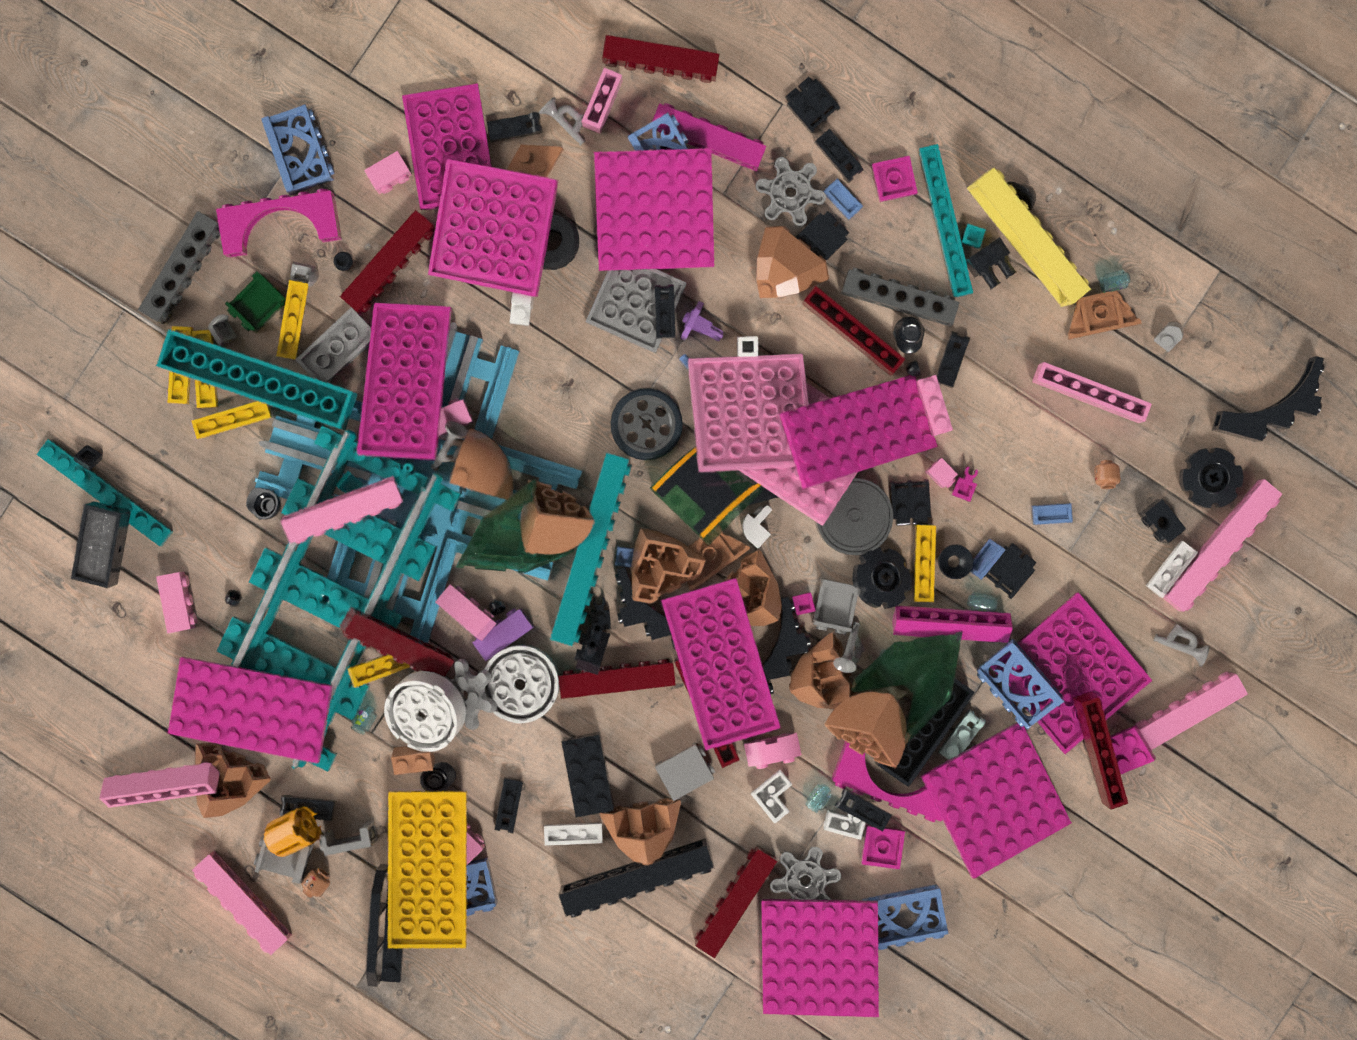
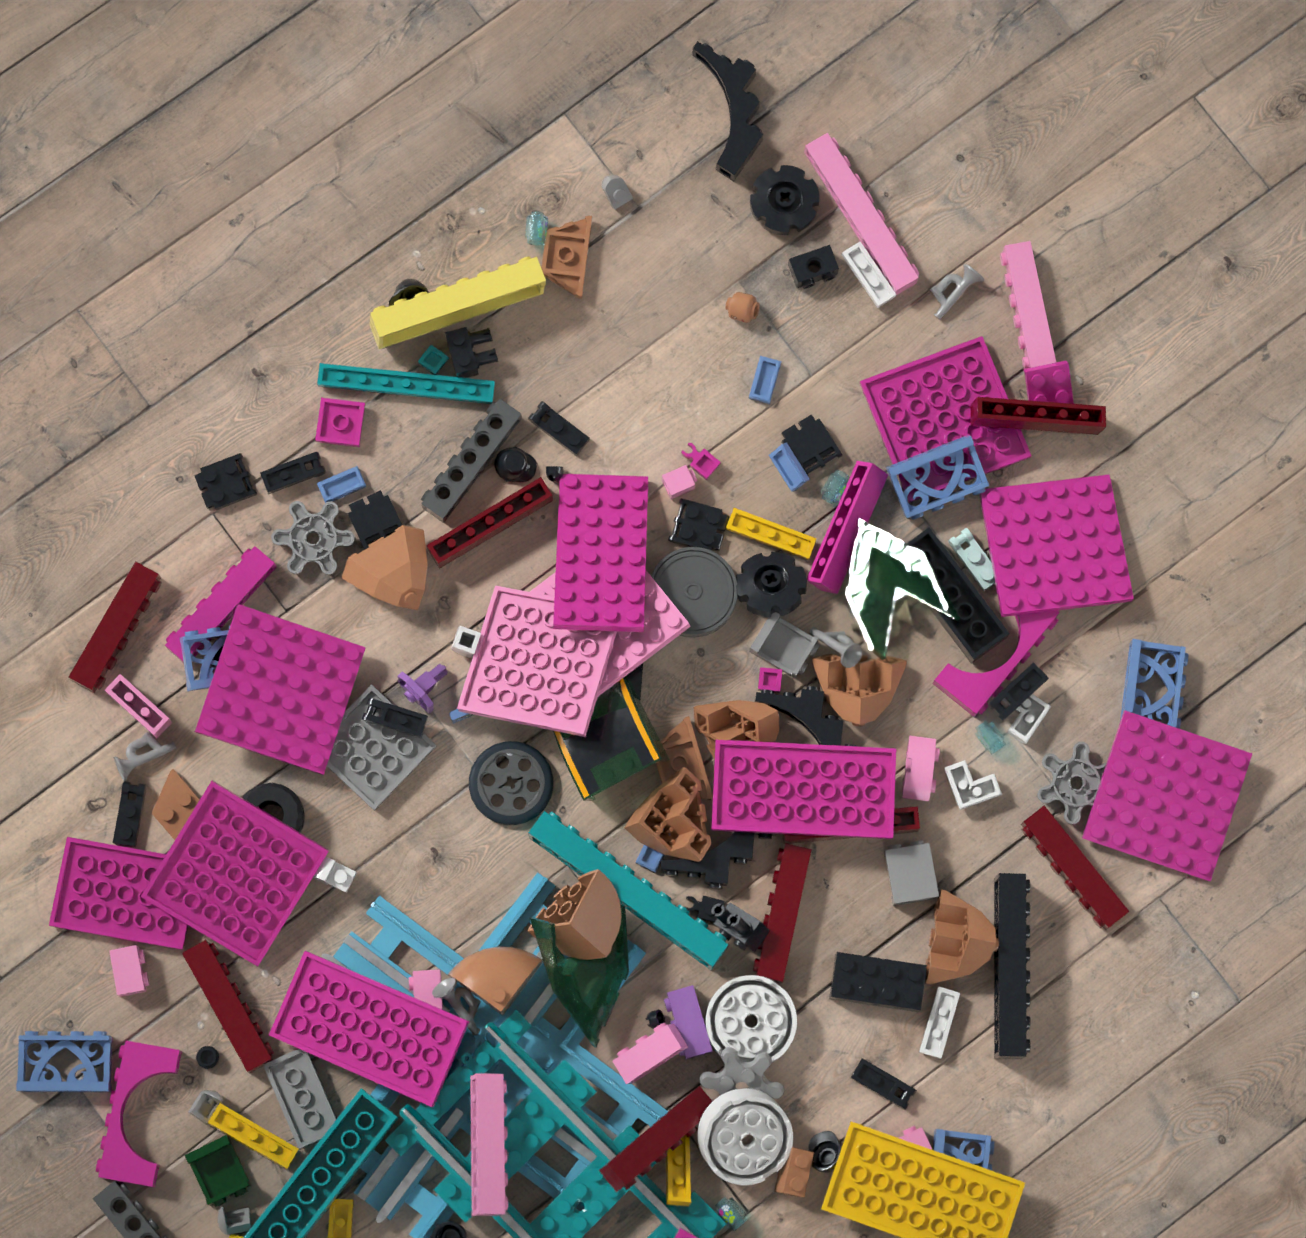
camera: 75 degrees left, 10 degrees down
teal plate [335,471,364,494] -> none
white brick [742,505,772,549] -> none
nougat brick [824,692,906,768] -> none
dark pink plate [861,825,905,870] -> none
bright pink brick [916,375,953,436] -> none
black piece [938,544,973,579] -> none
bright pink brick [1032,362,1152,423] -> none

